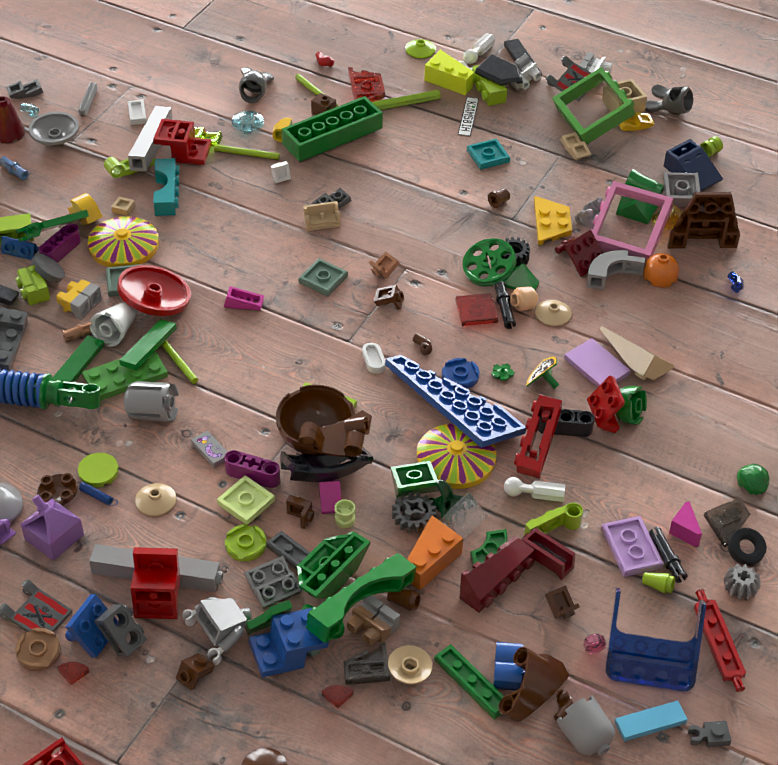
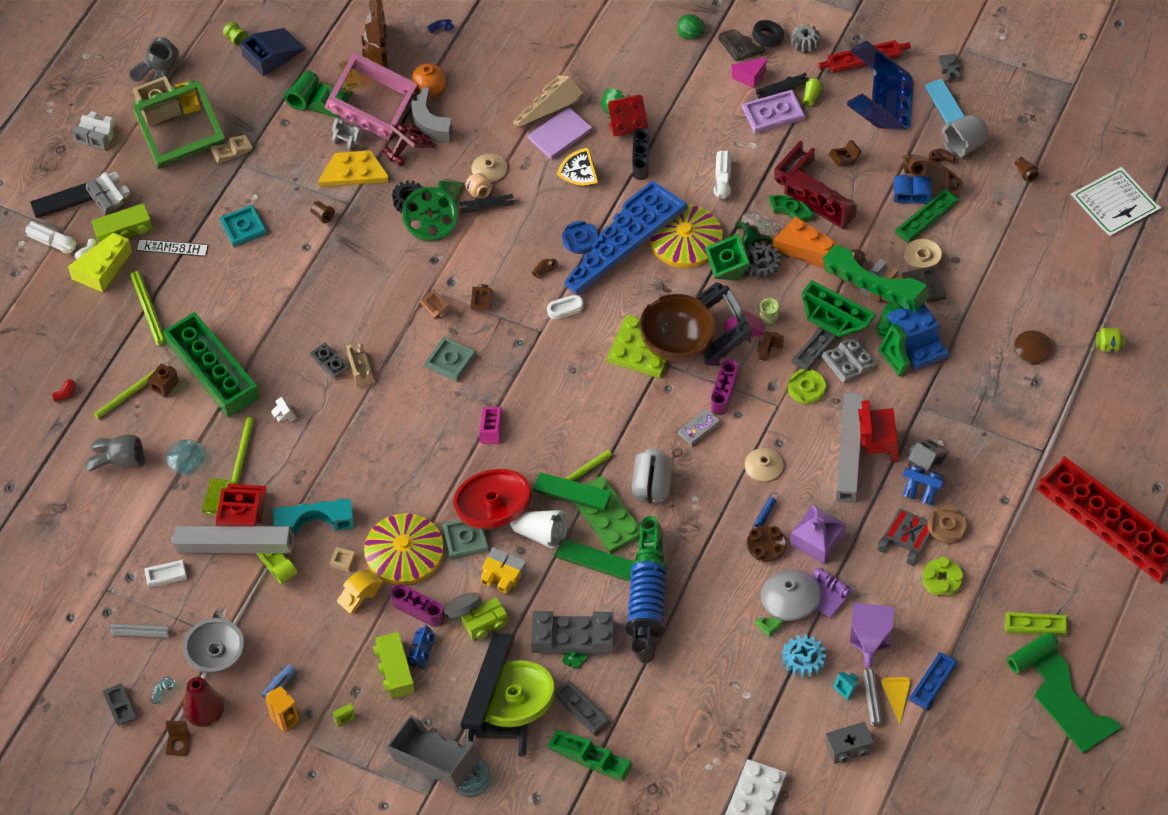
camera: 90 degrees left, 10 degrees up
green tile [16,210,89,242] -> none
clear red tile [57,662,89,685] -> none
nougat axle [62,322,92,342] -> none
lime tile [78,452,119,488] -> none
reddish brown bracket [176,653,215,690] -> none
light grey torso [182,597,252,665] -> none
yellowish green plate [217,475,275,524] -> none
yellow rock [272,117,292,142] -> none
reddish brown panel [298,410,372,457] -> none
clear red tile [322,685,354,708] -> none
clear red wing [348,67,385,102] -> none
lime dish [405,39,436,59] -> none
clear red tile [455,293,498,326] -> none
black tile [475,54,523,86] -> none
green plant [491,363,515,381] -> none
red brick [514,394,562,479] -> none
lime plate [524,503,583,535] -> none
dark grey flag [546,56,591,102] -> none
clear pink tile [583,633,606,654] -> none
light grey slope [664,172,700,207] -> none

